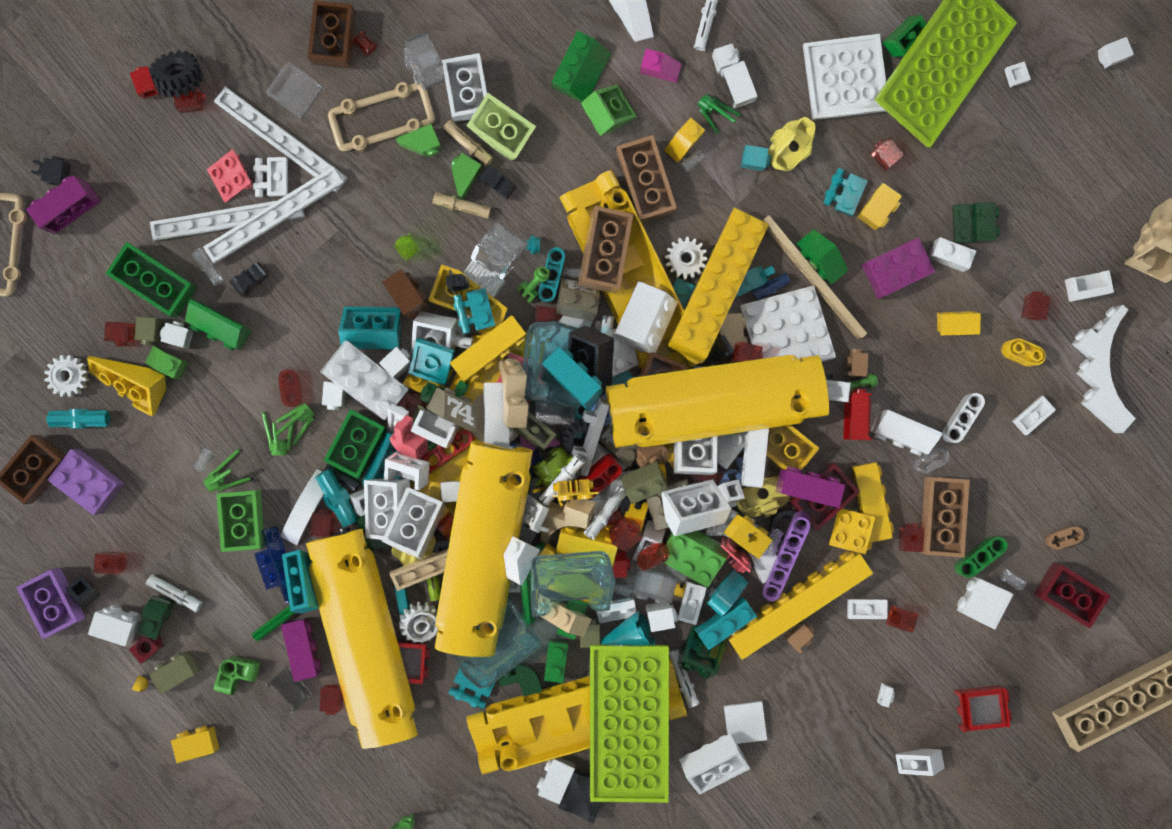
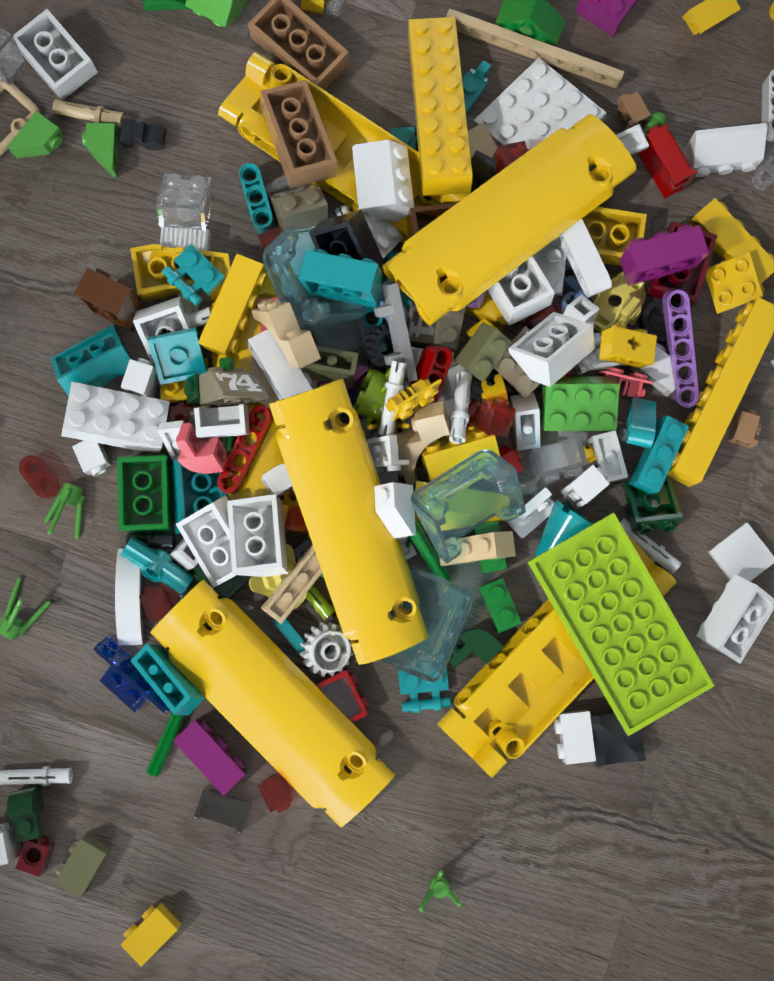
camera: 30 degrees left, 5 degrees down
yellow hinge [132,675,148,692] -> none
bright green piece [213,656,261,695] -> none
bright green brick [216,490,266,552] -> none
bright green plant [262,412,295,455] -> none
white panel [384,452,429,490] -> none
clear neon green brick [393,234,421,261] -> none
tan pin [433,192,491,219] -> none
black hinge [446,270,470,295] -> none
yellowish green slope [467,93,536,161] -> none
bright green hinge [516,267,549,303] -> none
teal plate [526,235,540,255] -> none
olive brick [580,618,600,648] -> none
medium nougat brick [636,445,668,468] -> none
clear red plate [637,543,669,570] -> none
white gear [665,237,707,280] -> none
dark blue pin [752,273,791,301] -> none
clear pin [765,528,784,555] -> none

